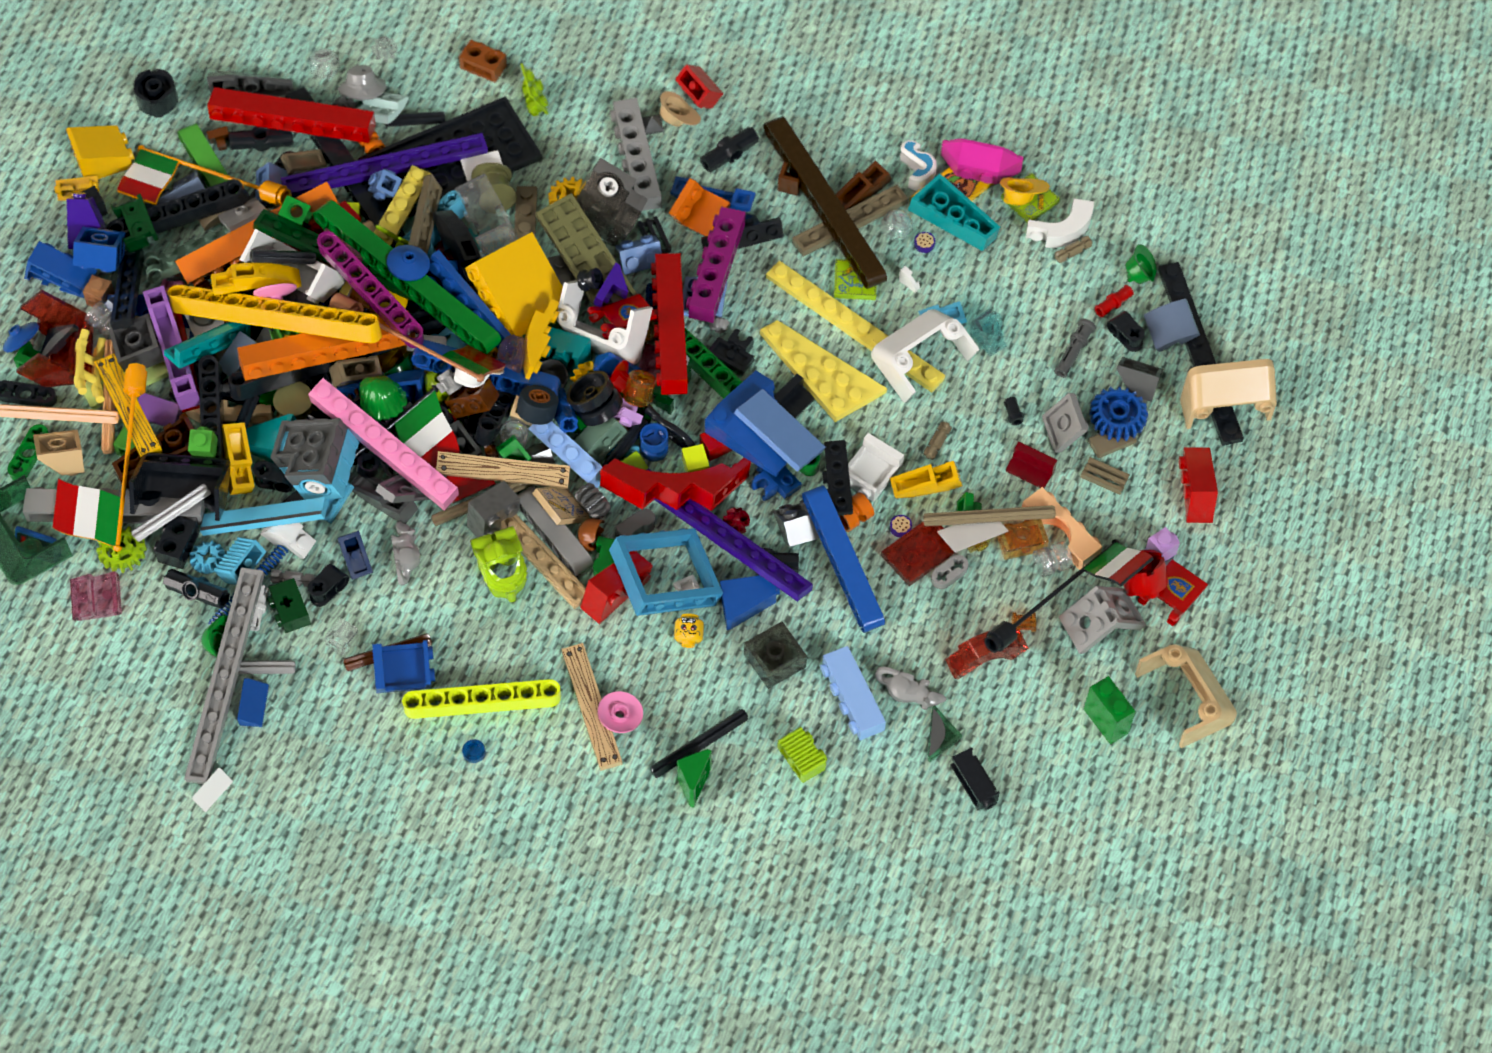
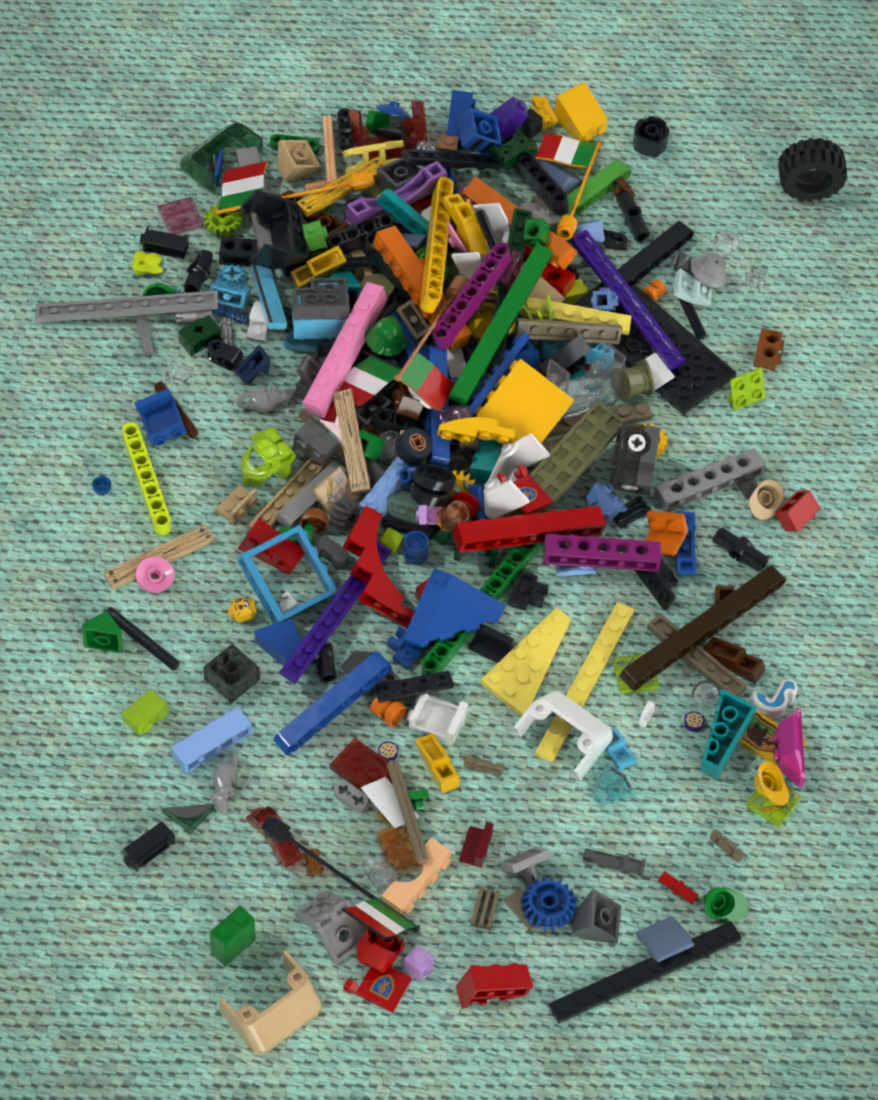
camera: 75 degrees right, 5 degrees down
axle [131,484,211,542] -> none
white sticker [192,768,233,812] -> none
dark grey wedge [207,71,294,97] -> none
red brick [207,87,376,143] -> none
blue slope [237,678,269,727] -> none
dark tan tile [281,149,327,175] -> none
blue dish [387,245,430,281] -> none
black wheel [577,268,603,291] -> none
dark purple slope [593,263,628,307] -> none
black piece [643,404,695,448] -> none
neon yellow brick [682,444,709,472] -> none
light grey piece [709,317,729,334] -> none
dark red gear [723,507,750,534] -> none
medium blue tile [734,389,826,472] -> none
black pin [1003,397,1024,426] -> none
white arch [1026,199,1094,248] -> none
black piece [1107,311,1145,352] -> none
windscreen [1180,359,1277,429] -> none
none -> neon yellow plate [132,251,164,276]
none -> black window [140,227,189,260]
none -> tan bracket [215,485,258,524]

